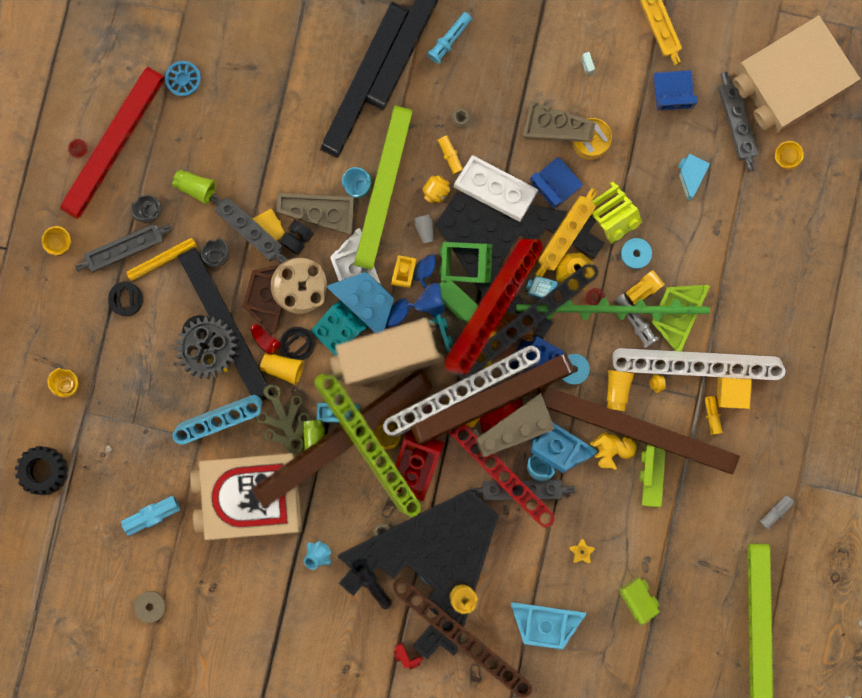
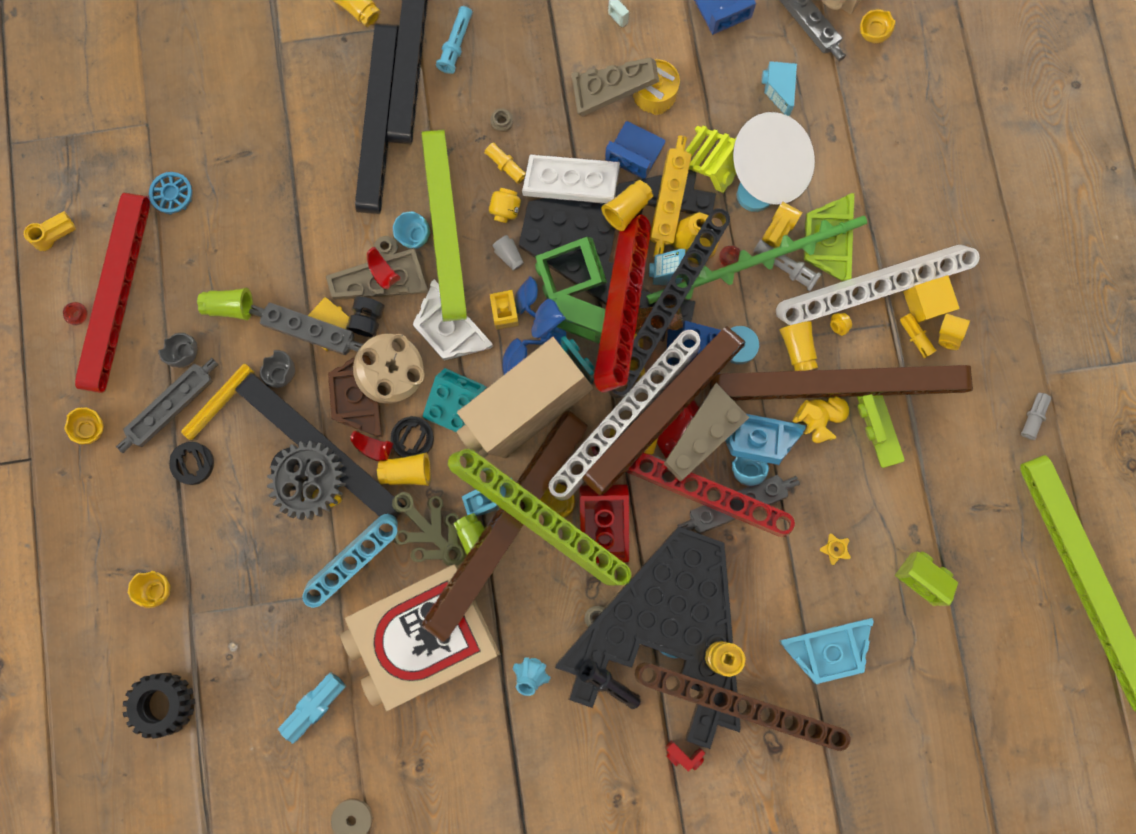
camera: 25 degrees left, 5 degrees down
dark azure wing [327,271,394,333] -> none
none -> yellow piece [23,211,76,251]
none -> red helmet [367,247,401,289]
none -> dark tan plate [374,236,397,258]
none -> yellow plant [601,180,653,231]
none -> white sticker [733,112,815,204]
none -> yellow piece [938,313,970,350]

